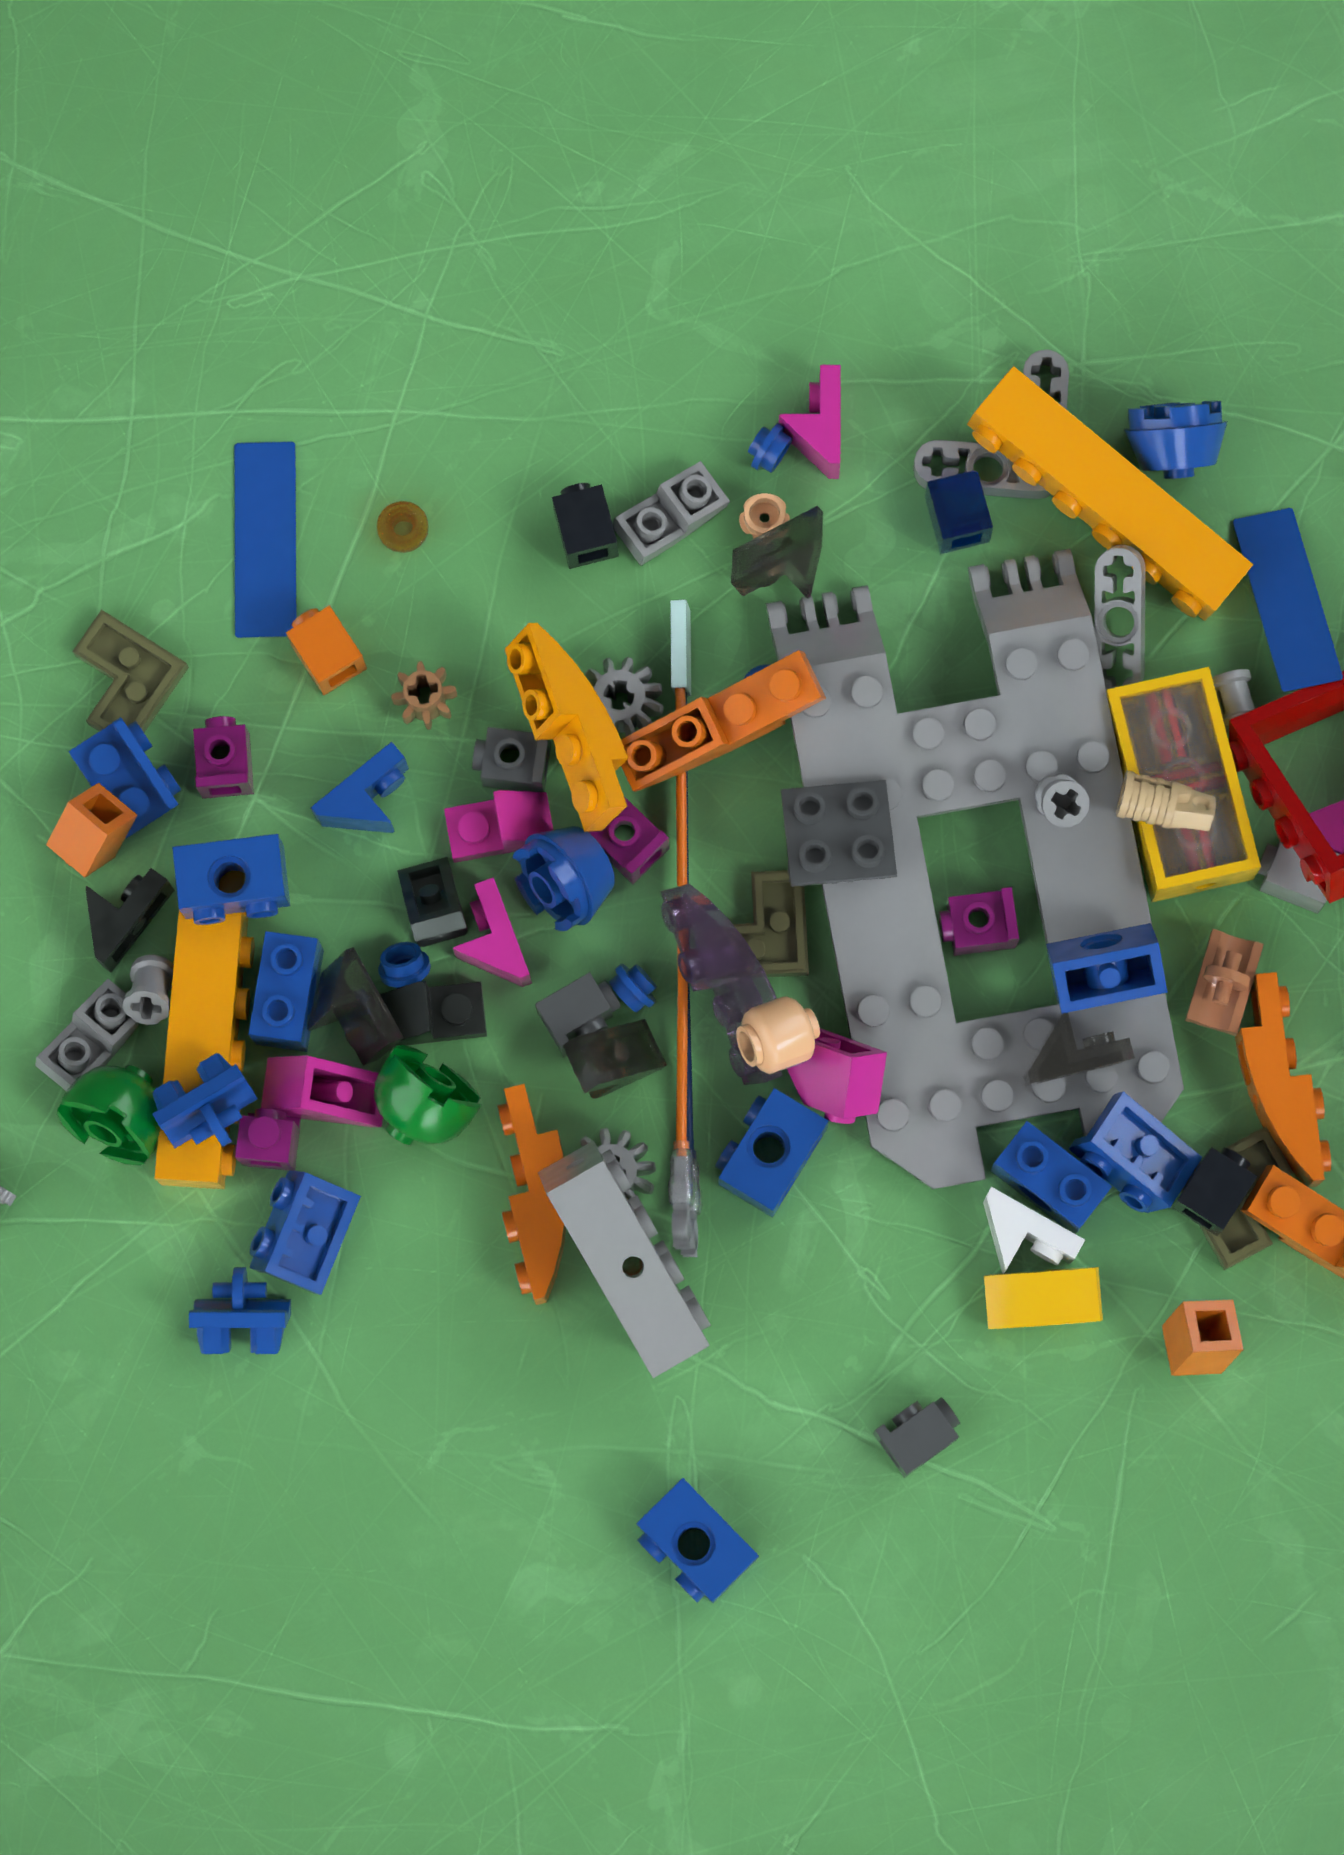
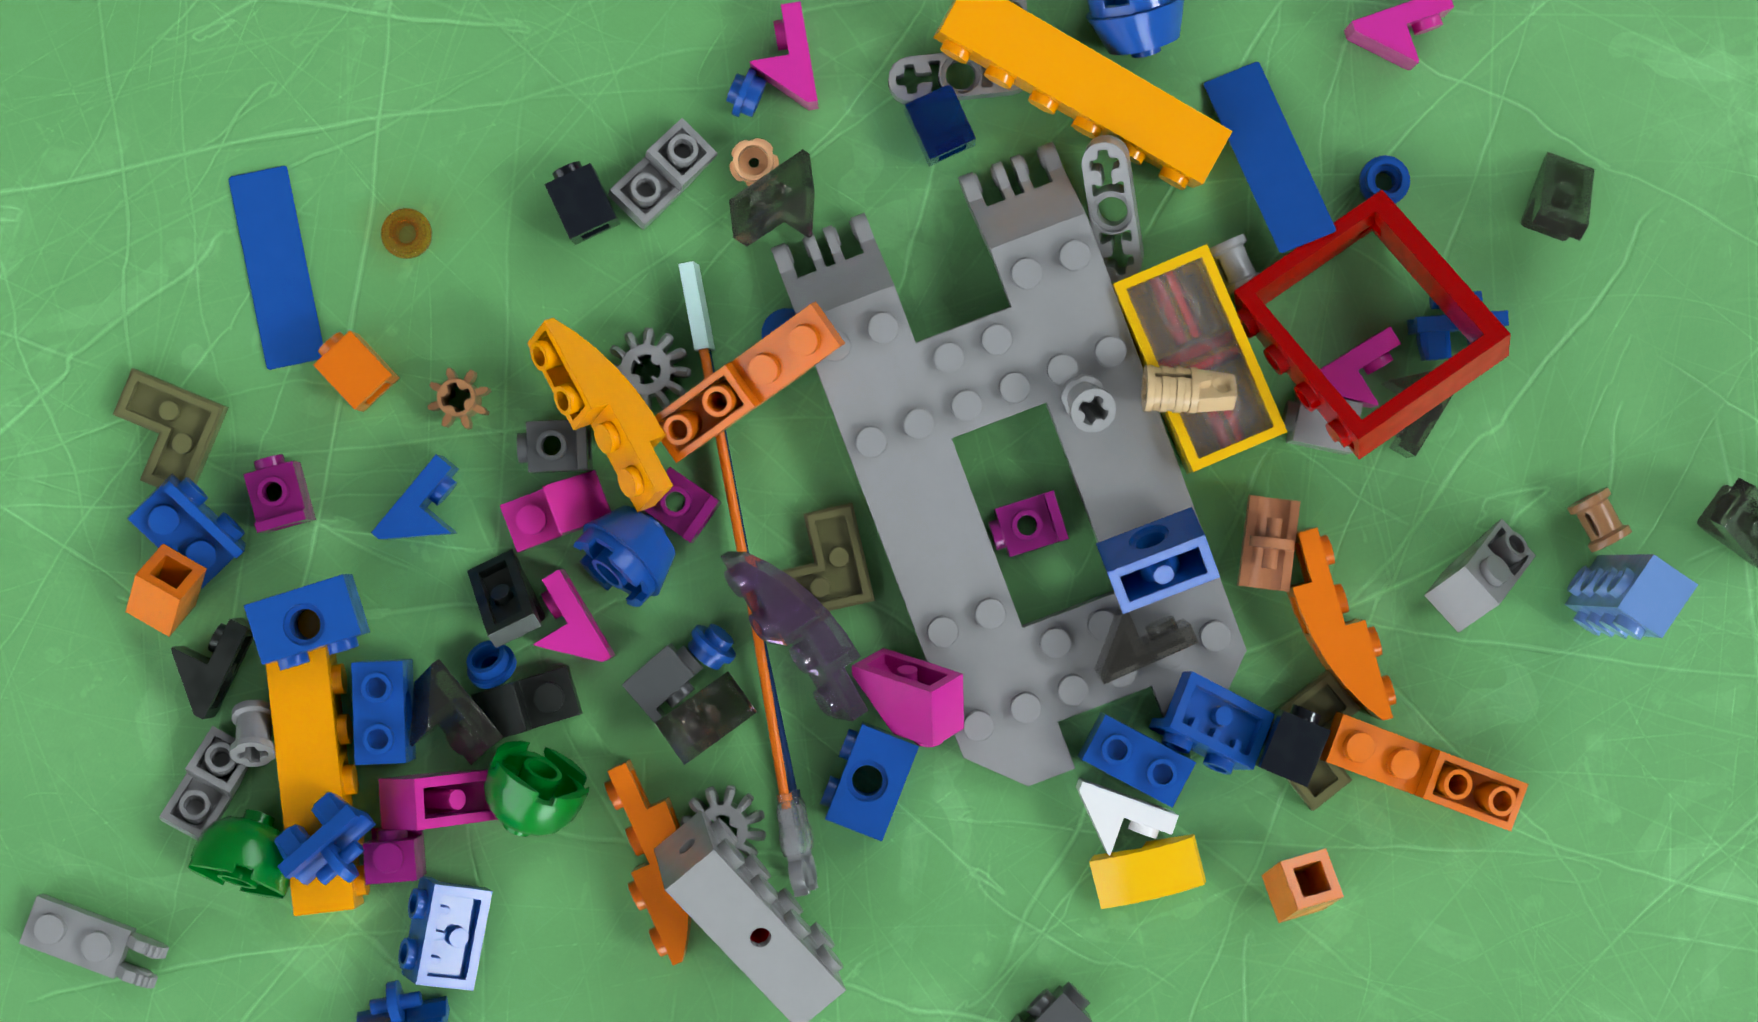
camera: 15 degrees left, 10 degrees up
light nougat head [736,996,820,1074] -> none
dark grey hinge [781,780,897,887] -> none

